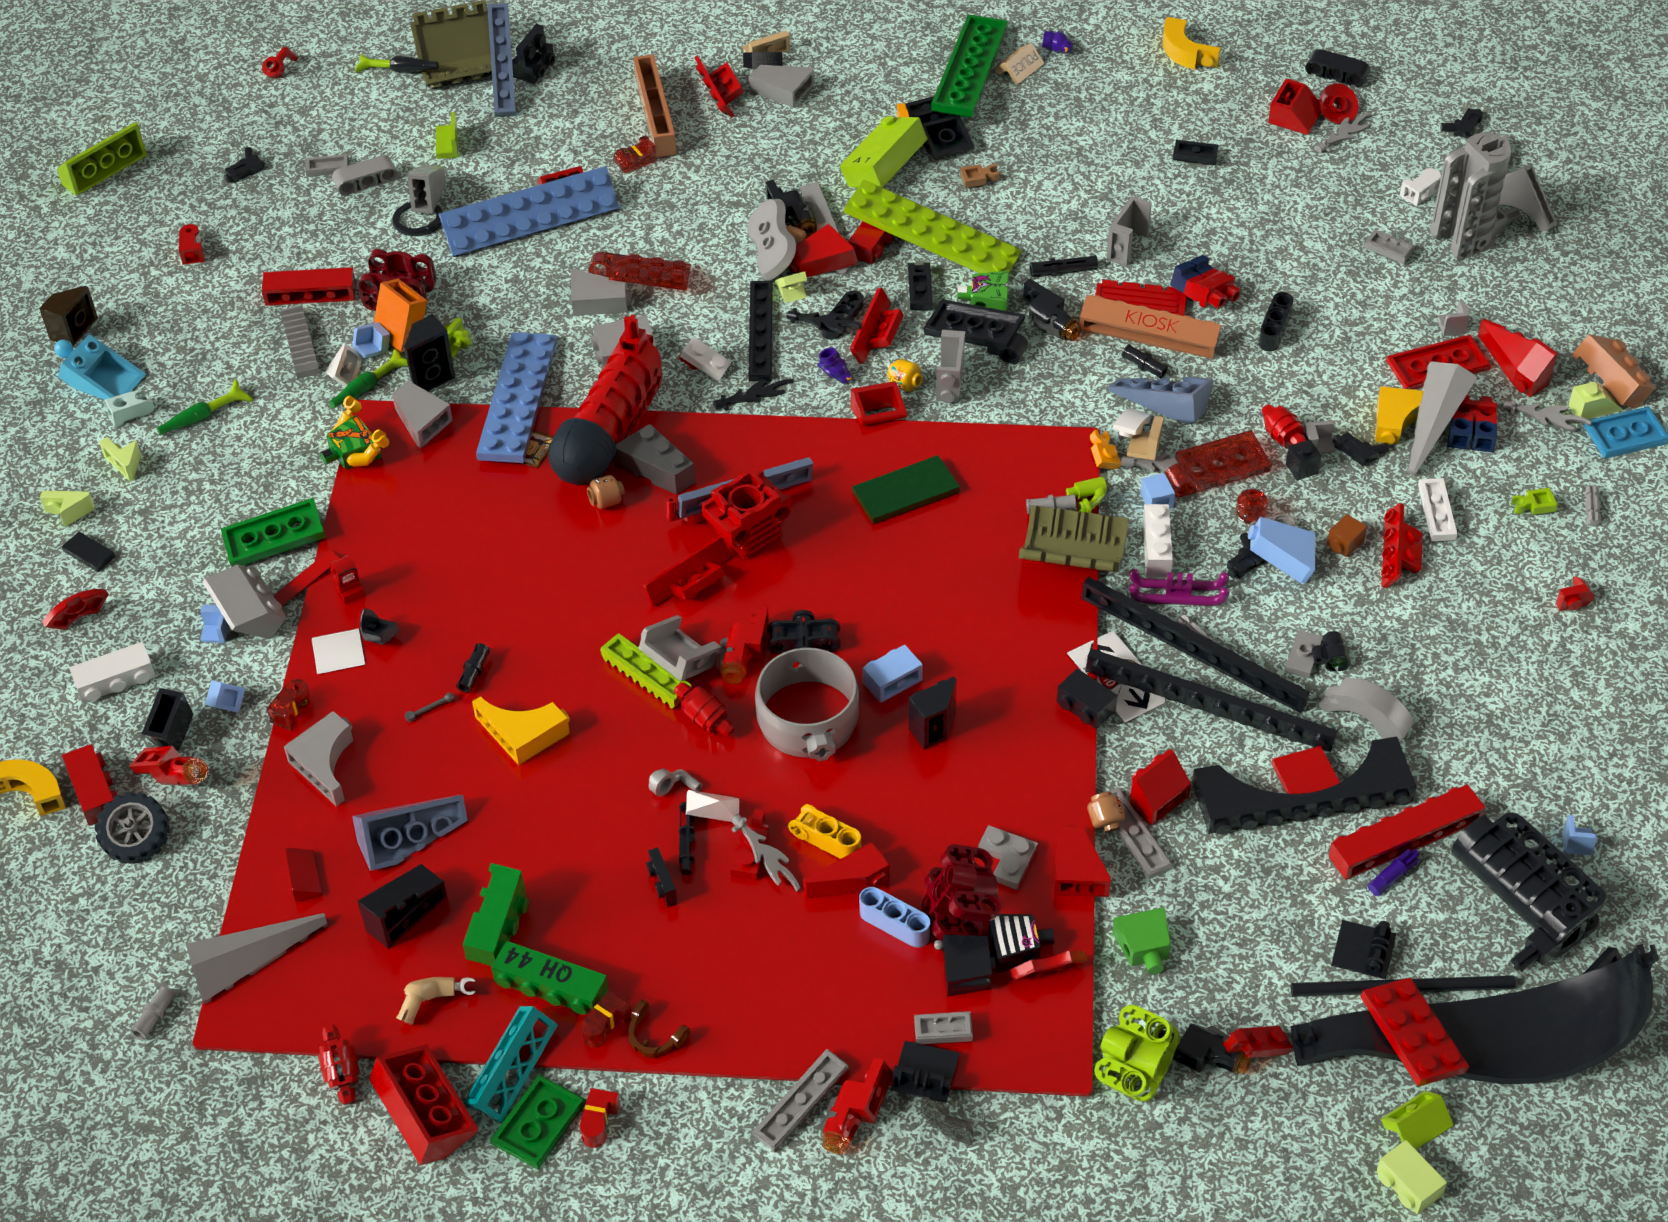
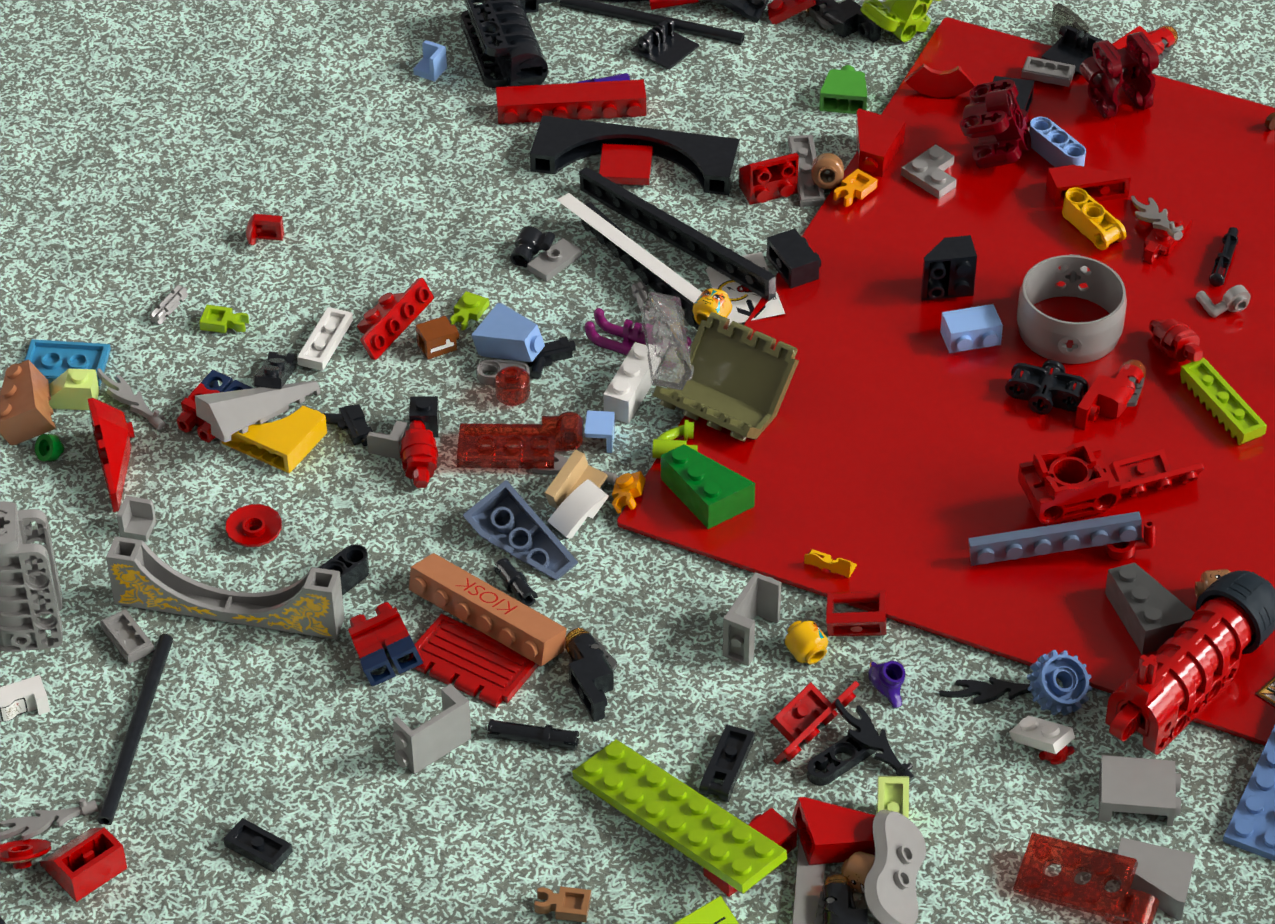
camera: 160 degrees left, 5 degrees down
light grey panel [638,615,721,681] -> none
black plate [645,847,677,907] -> none
white slope [686,790,739,822] -> none
black tile [748,281,773,382] -> none
light grey tile [752,1049,849,1152] -> none
dark green tile [852,455,960,524] -> none
black hinge [923,299,1028,365] -> none
bright green torso [957,271,1008,311] -> none
black torso [988,914,1055,973] -> none
light grey pin [1026,494,1076,515] -> none
light grey arch [1318,678,1415,739] -> none
red tile [1386,335,1491,390] -> none
none -> green tile [35,434,64,462]
none -> black piece [97,634,173,825]
none -> light grey arch [106,536,345,640]
none -> red dish [226,504,282,547]
none -> black plate [254,351,297,389]
none -> lime plate [450,291,490,331]
none -> white sticker [557,193,702,303]
none -> clear wedge [641,291,694,390]
none -> green wedge [661,444,755,529]
none -> yellow head [692,288,732,325]
none -> yellow piece [804,549,857,578]
none -> light orange plate [833,169,878,207]
none -> medium blue gear [1027,650,1092,716]
none -> dark red piece [1079,32,1159,118]

